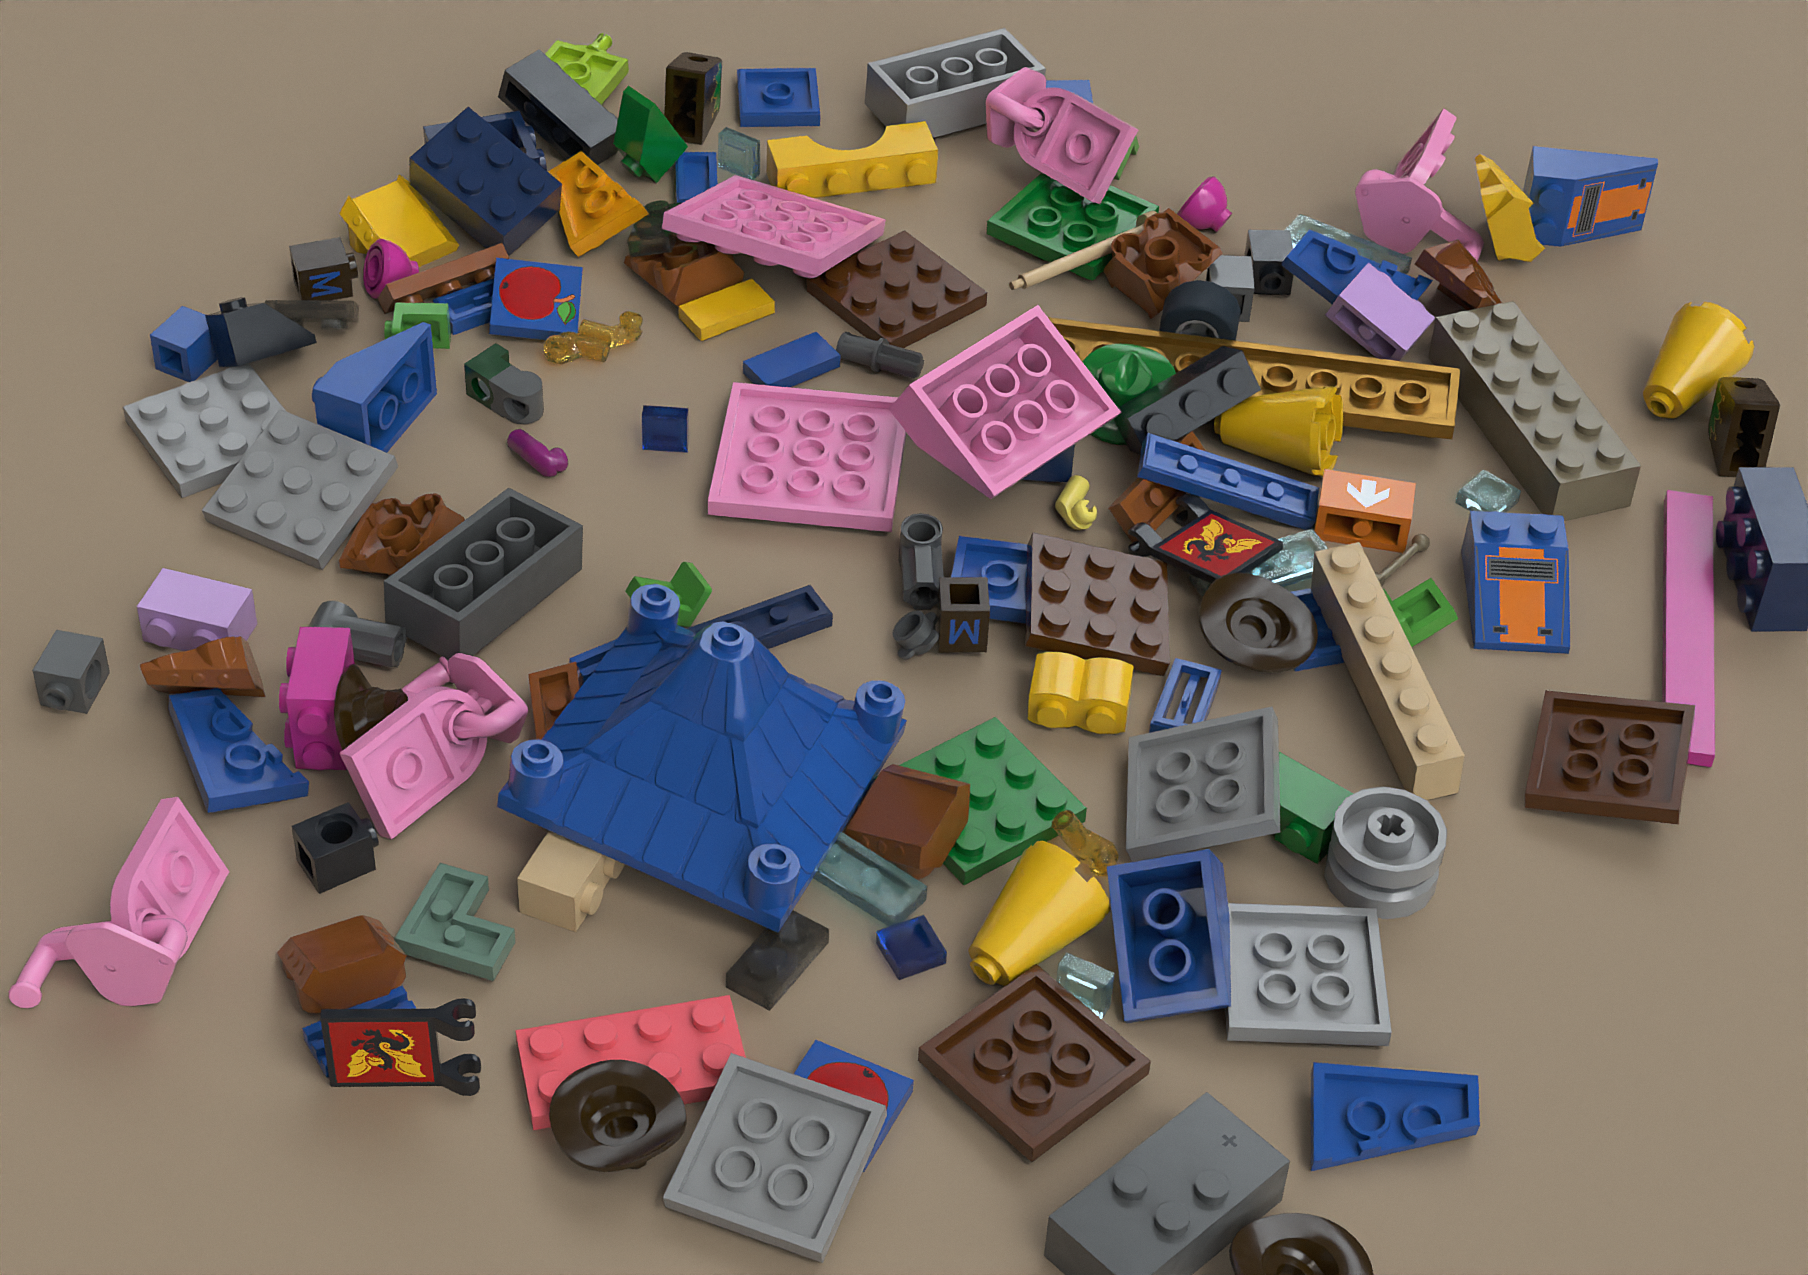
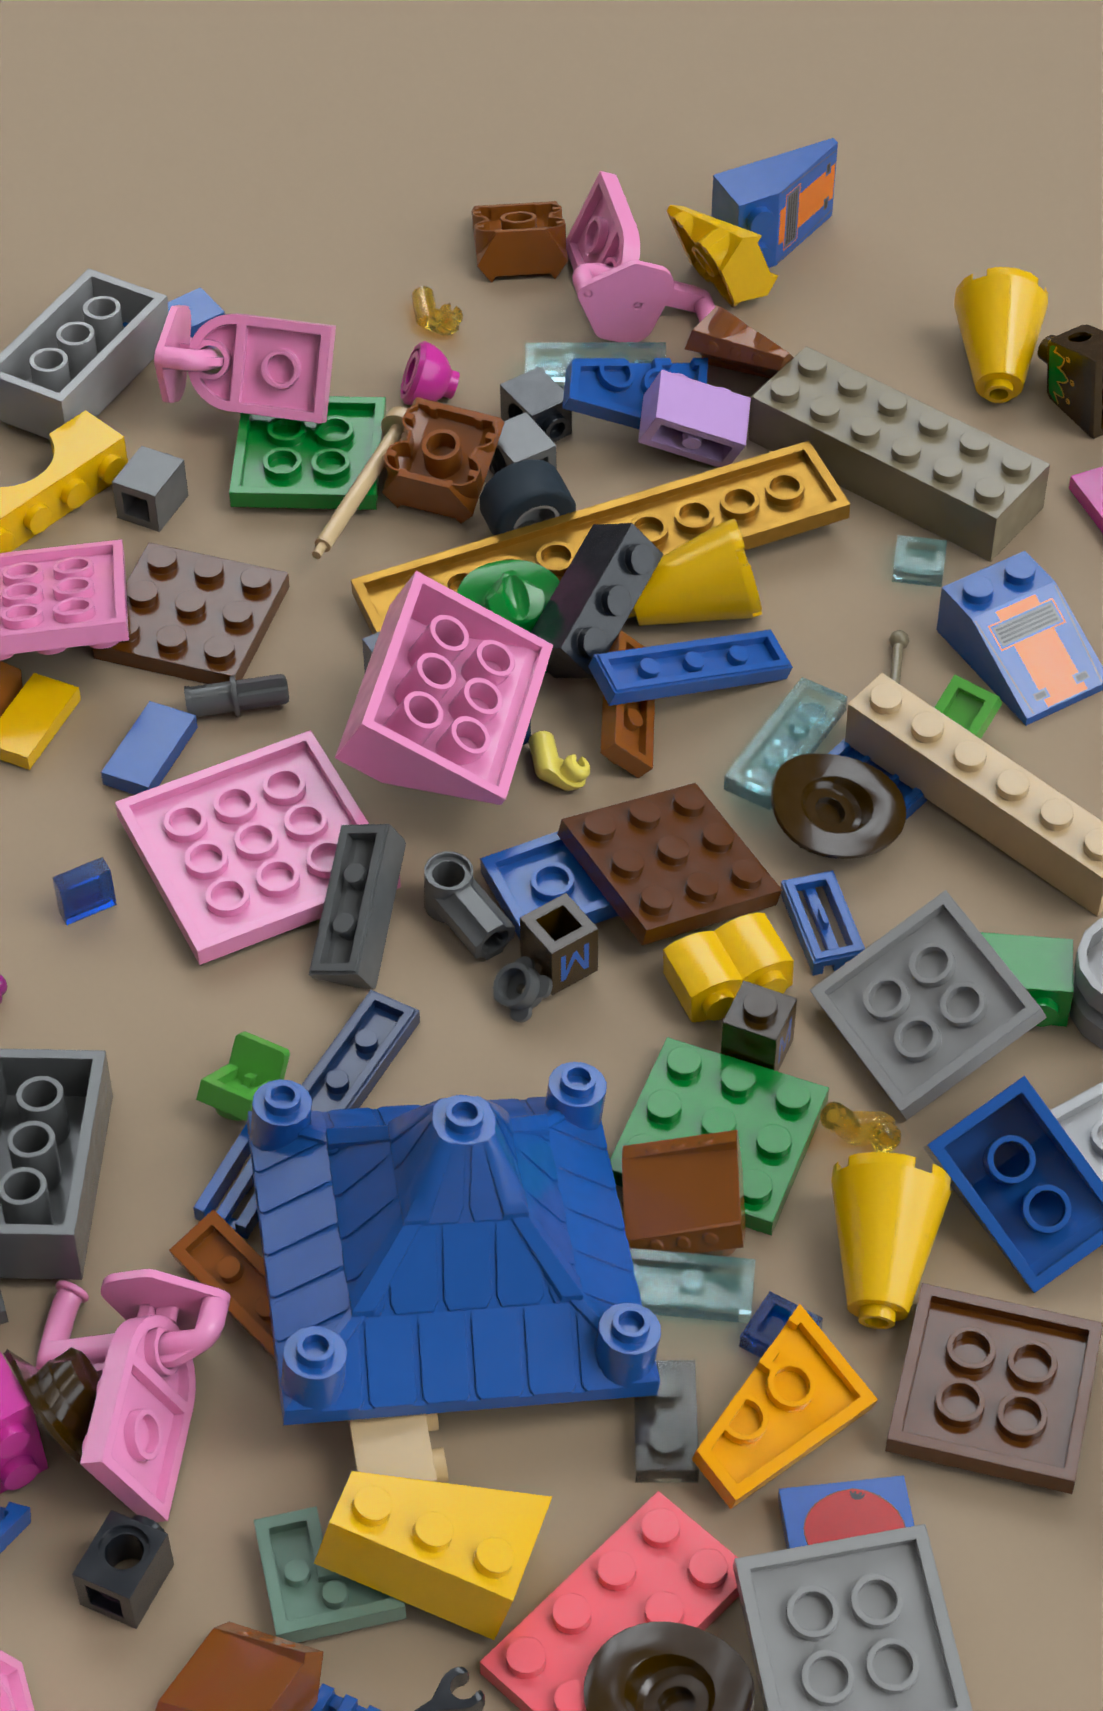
camera: 30 degrees left, 5 degrees up
clear light blue tile [1056,952,1115,1019] -> none
flag [1128,493,1283,584] -> none
orange brick [1313,469,1416,553] -> none
none -> dark grey brick [112,446,189,532]
none -> dark grey slope [309,824,406,989]
none -> yellow wedge [314,1471,552,1640]
none -> clear yellow arm [411,286,463,336]
none -> dark orange slope [471,201,568,283]
none -> light orange wing [692,1304,878,1509]
none -> dark brown brick [721,981,797,1071]

